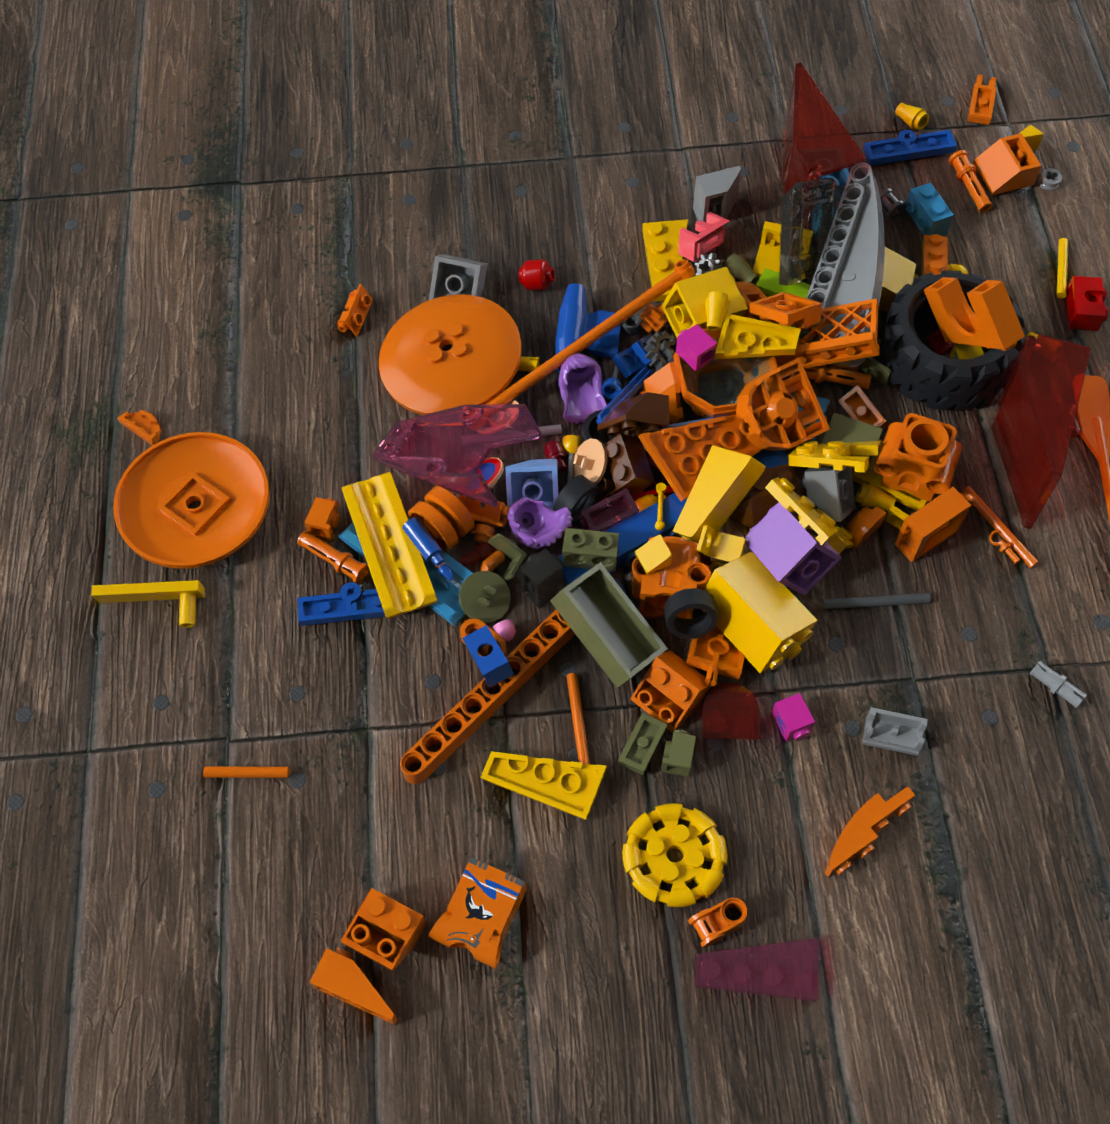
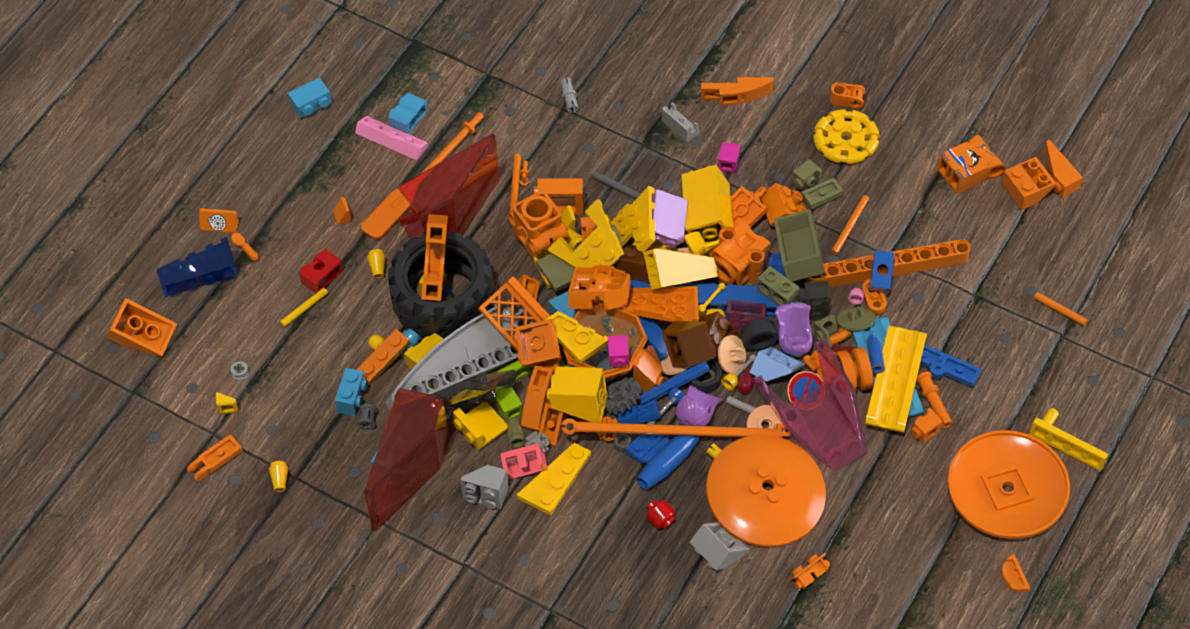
camera: 145 degrees left, 5 degrees down
yellow wing [480,751,607,821] -> none
yellow slope [635,535,672,575] -> none
black tyre [664,588,718,639] -> none
clear pink wing [694,938,819,1002] -> none
clear red slope [702,683,759,740] -> none
yellow cone [705,291,730,331] -> none
blue hinge [863,130,957,166] -> none
orange pin [948,150,993,213] -> none
orange slope [973,133,1041,195] -> none

